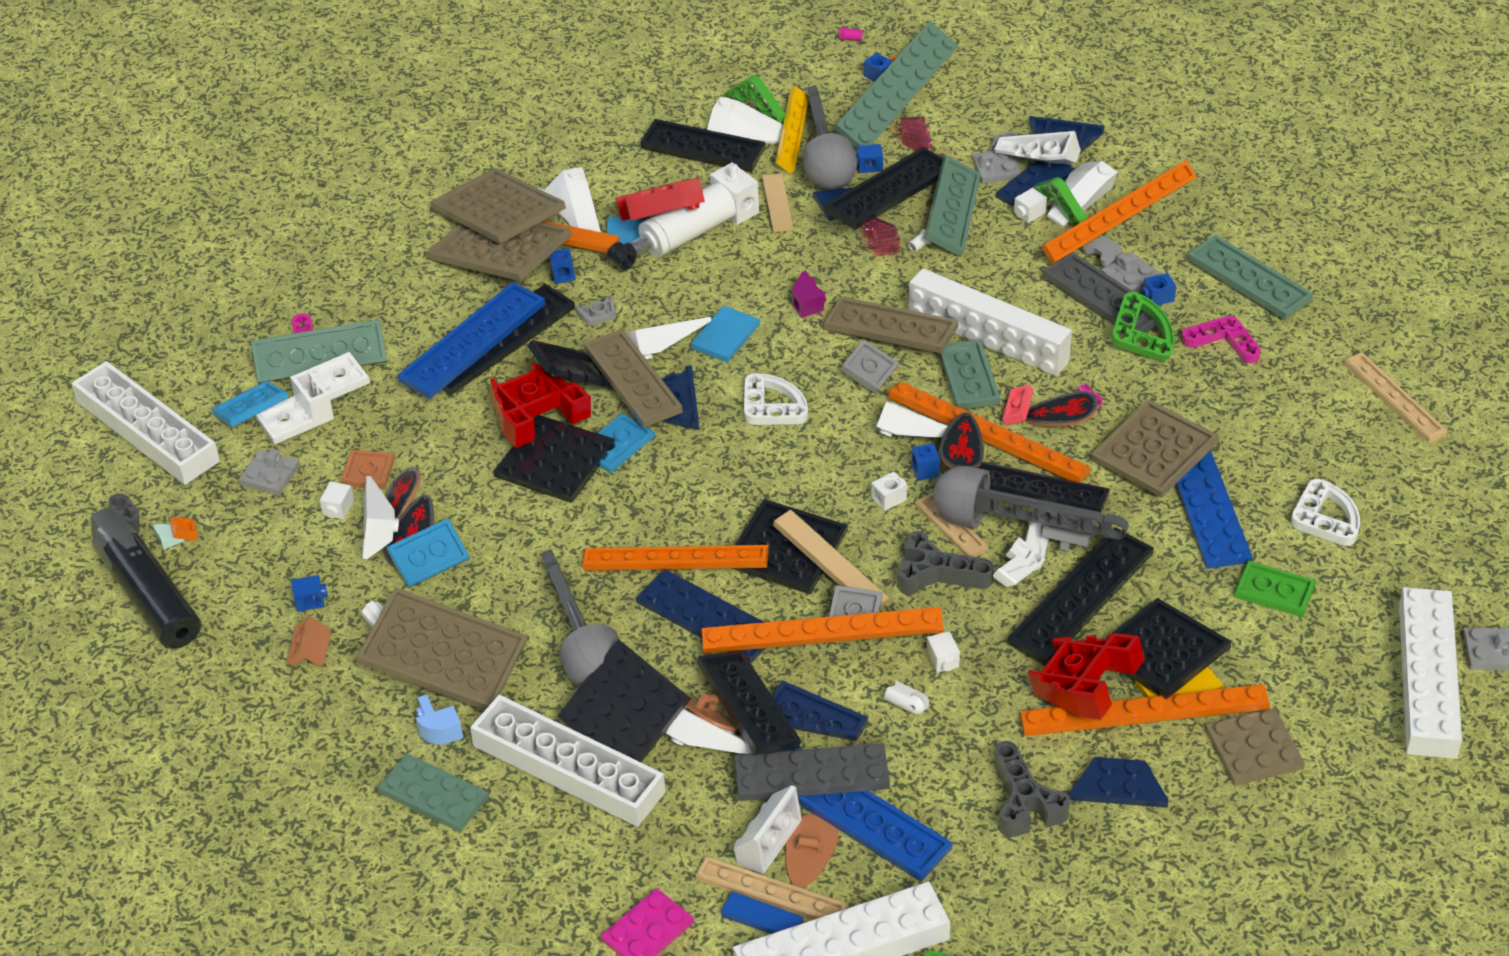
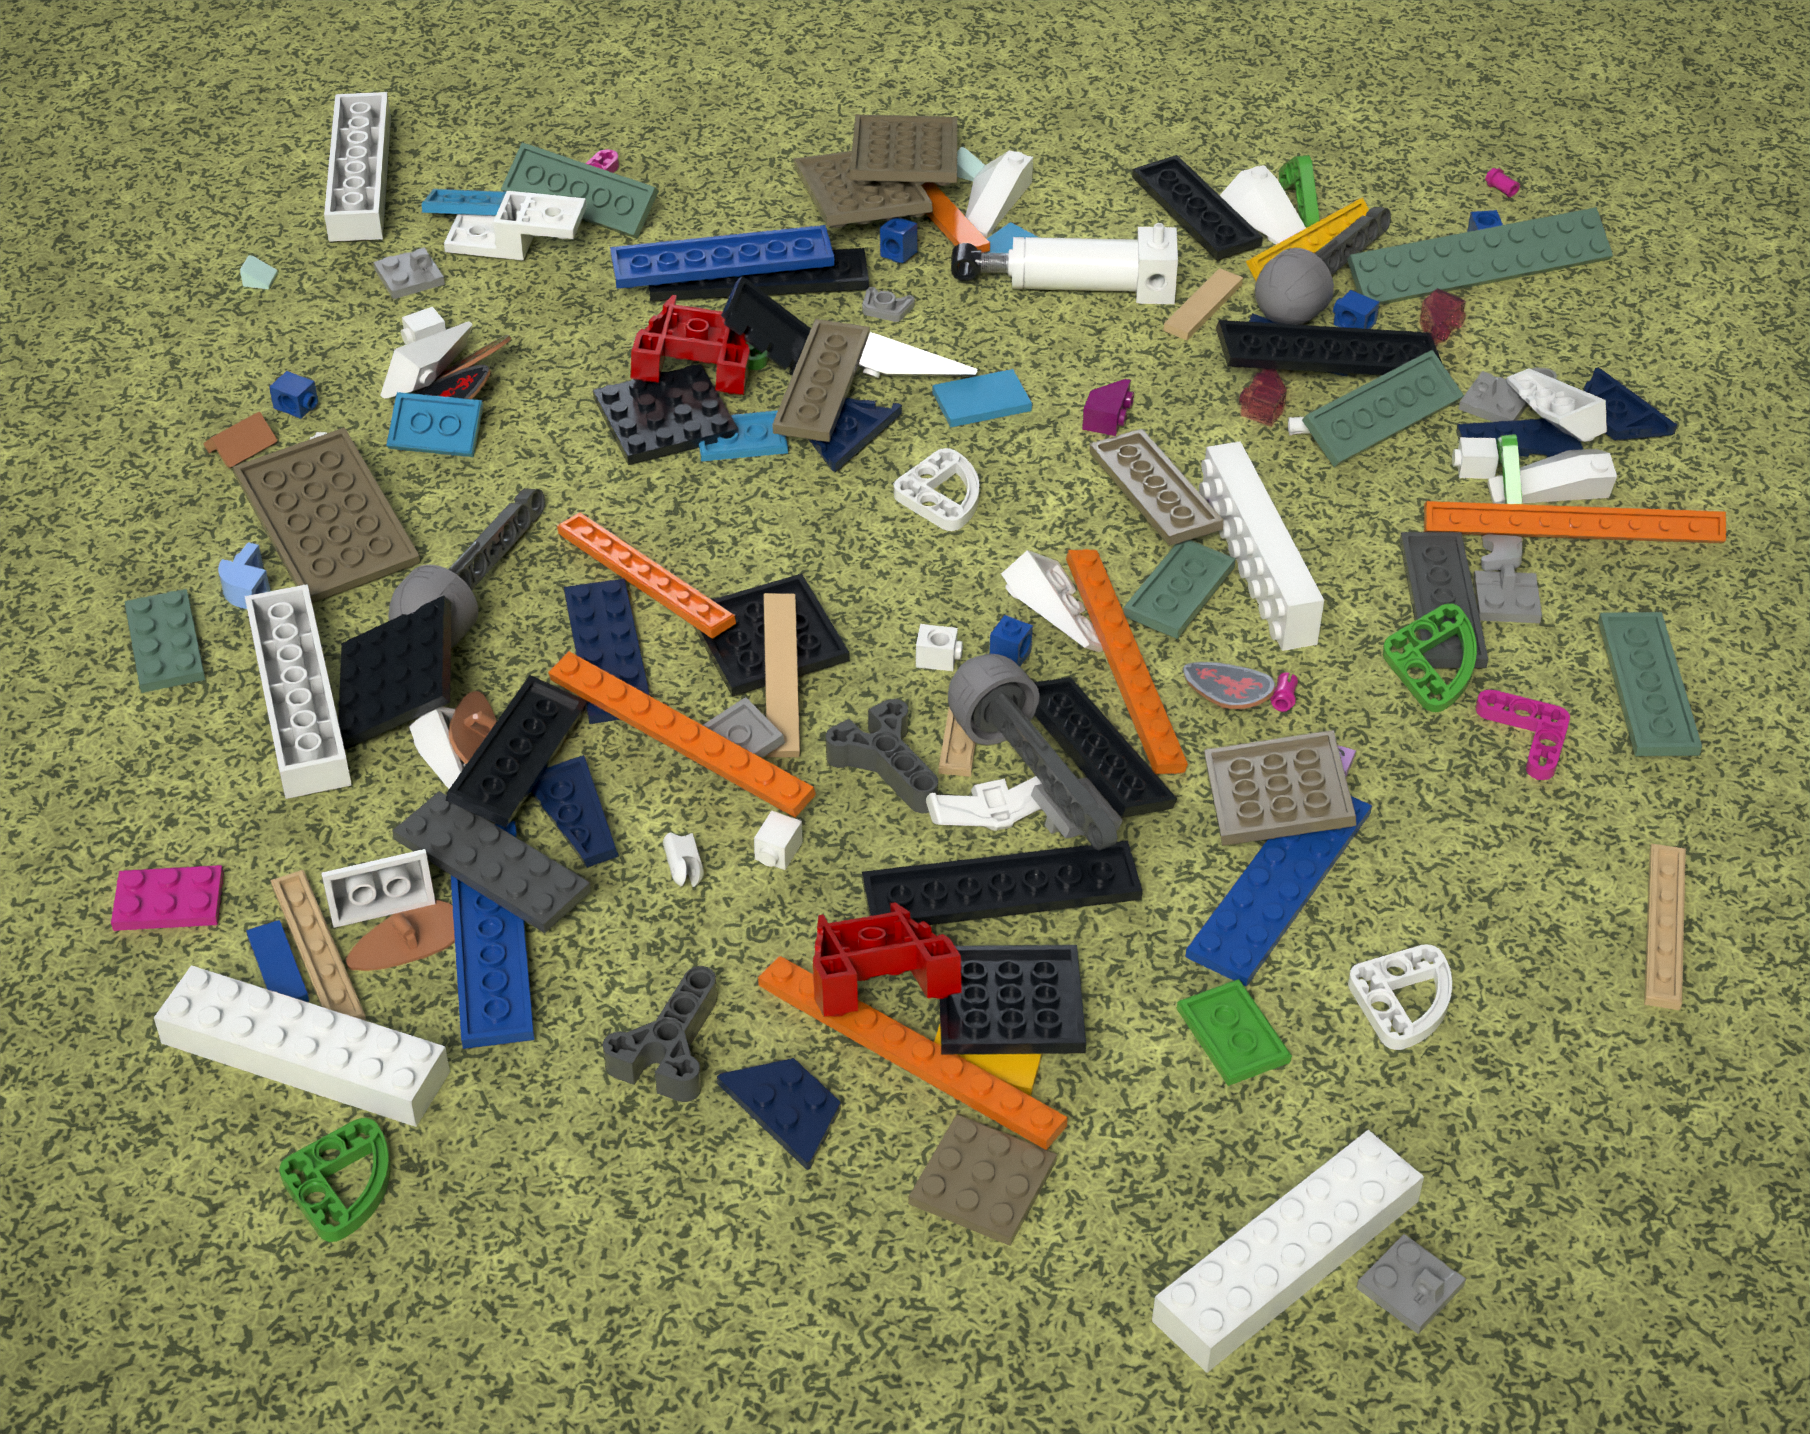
camera: 40 degrees right, 0 degrees up
black piece [91,494,202,649] -> none
orange tile [170,516,198,541] -> none
nougat tile [340,450,395,490] -> none
wedge [615,178,705,221] -> none
light grey hinge [840,339,899,394] -> none
shield [939,412,984,468] -> none
coral plate [1002,384,1034,425] -> none
blue brick [1141,273,1176,305] -> none

